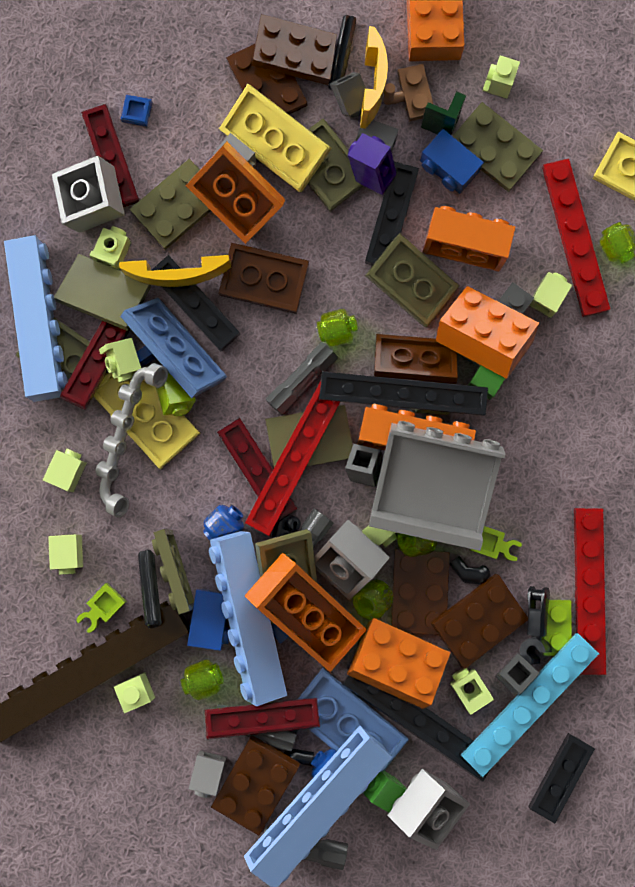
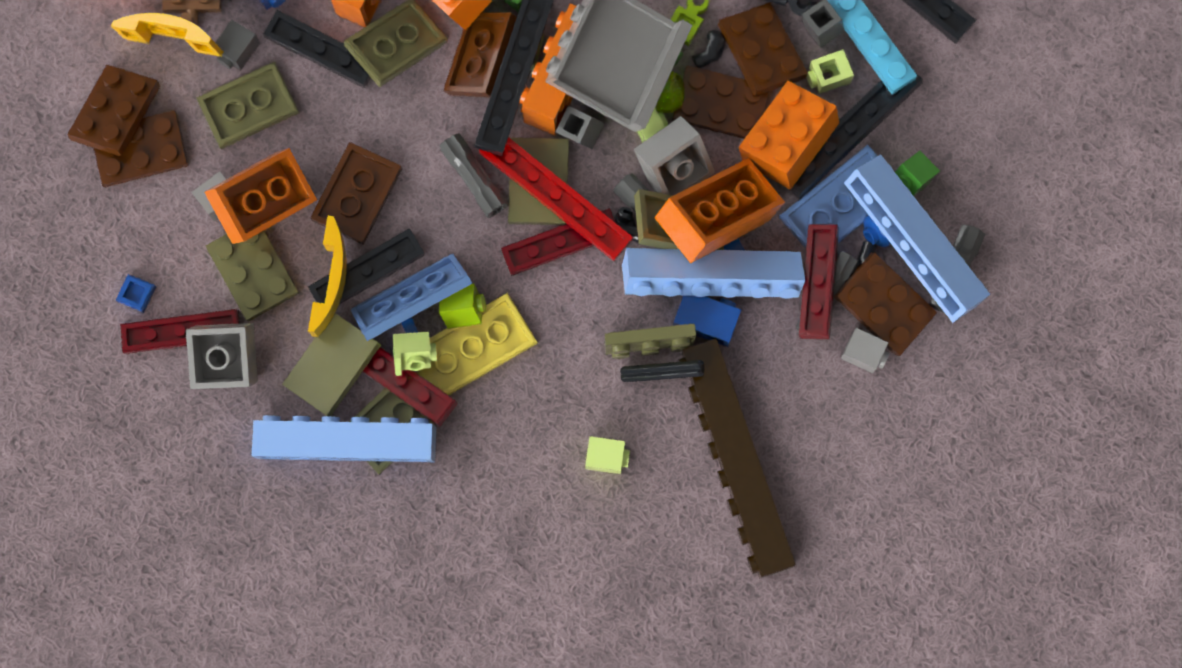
camera: 80 degrees left, 5 degrees down
yellowish green brick [43,449,87,492] -> none
lime plate [76,583,127,633] -> none
yellowish green brick [90,226,131,270] -> none
light grey bar [95,363,168,518] -> none
yellowish green brick [114,672,155,713] -> none
clear neon green head [180,659,224,701] -> none
blue head [203,505,244,540] -> none
light yellow tile [219,84,332,192] -> none
clear neon green head [317,309,358,347] -> none
black axle [328,15,356,90] -> none
dark grey brick [330,72,366,117] -> none
dark purple brick [348,133,397,195] -> none
clear neon green head [353,579,394,620] -> none
light grey brick [387,769,470,850] -> none

